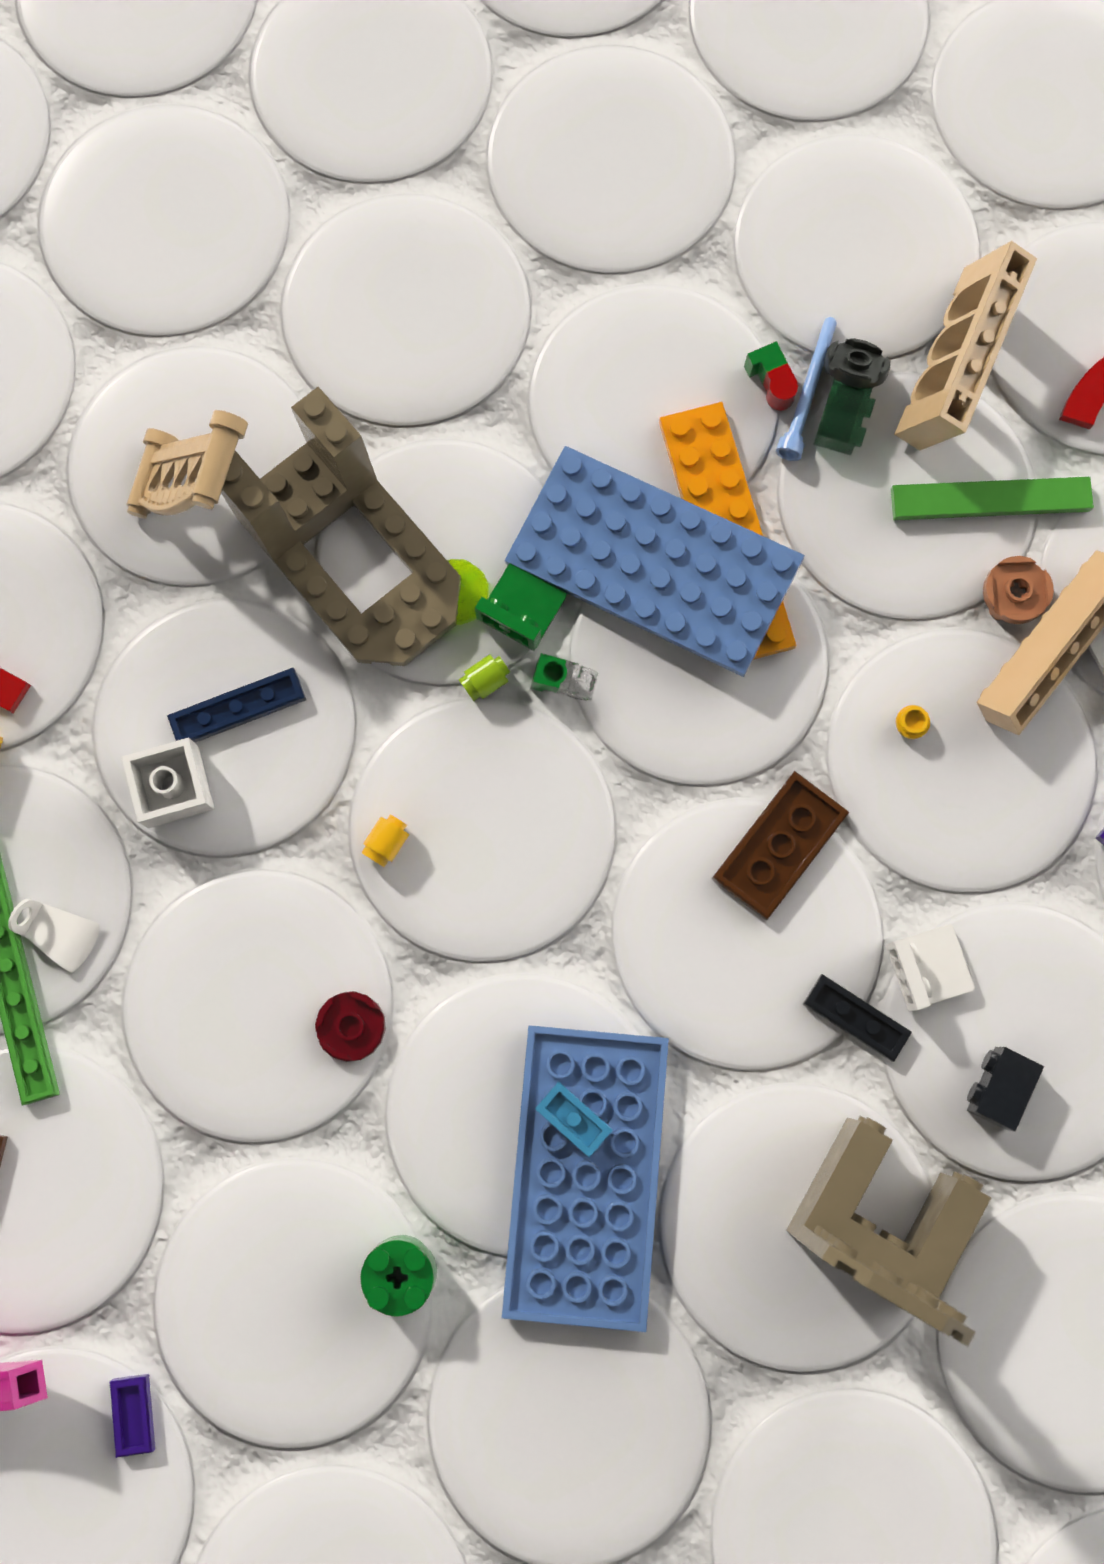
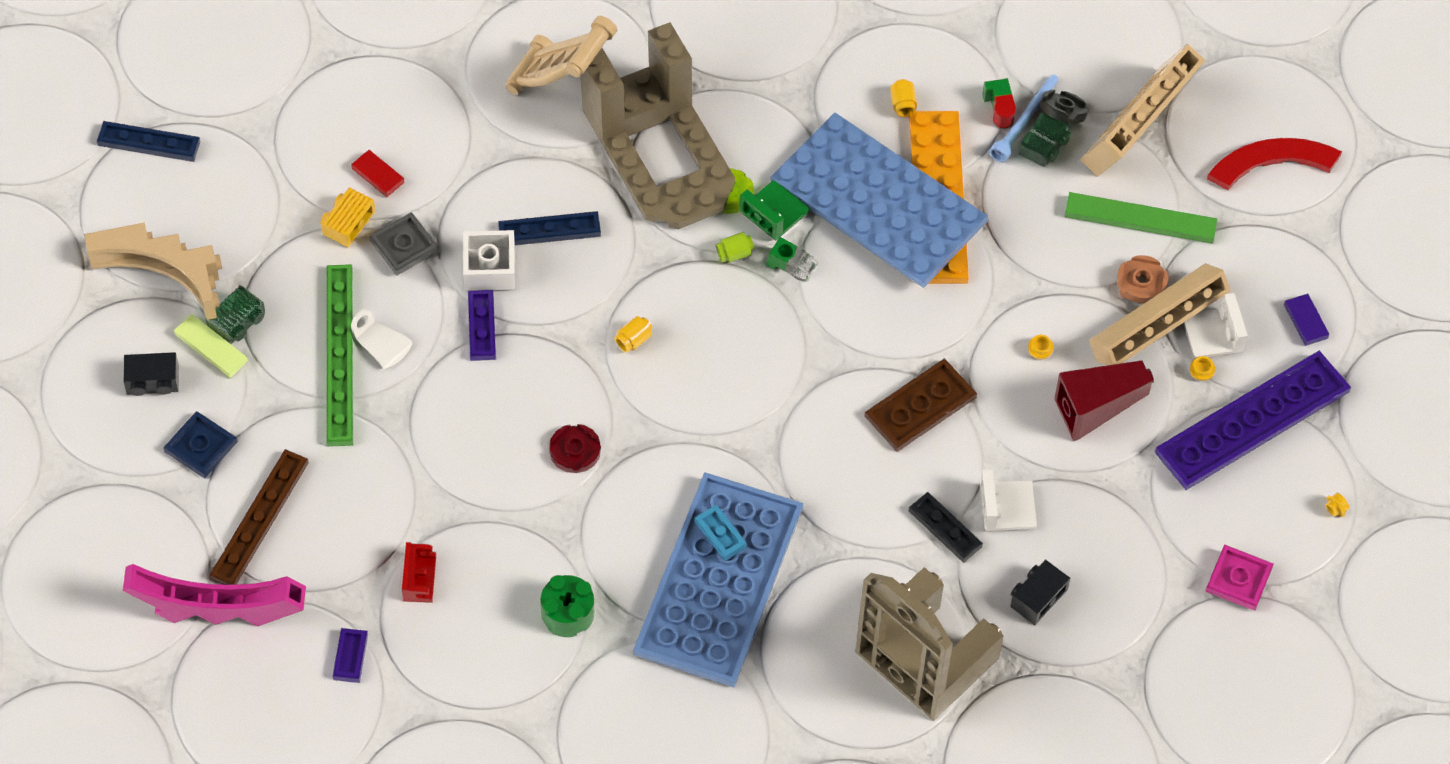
camera: 10 degrees right, 20 degrees down
none -> dark grey plate [369,212,439,276]
none -> red hinge [402,542,437,603]
none -> dark purple tile [468,290,496,361]
none -> yellow brick [890,79,917,117]
none -> dark red slope [1054,360,1154,441]

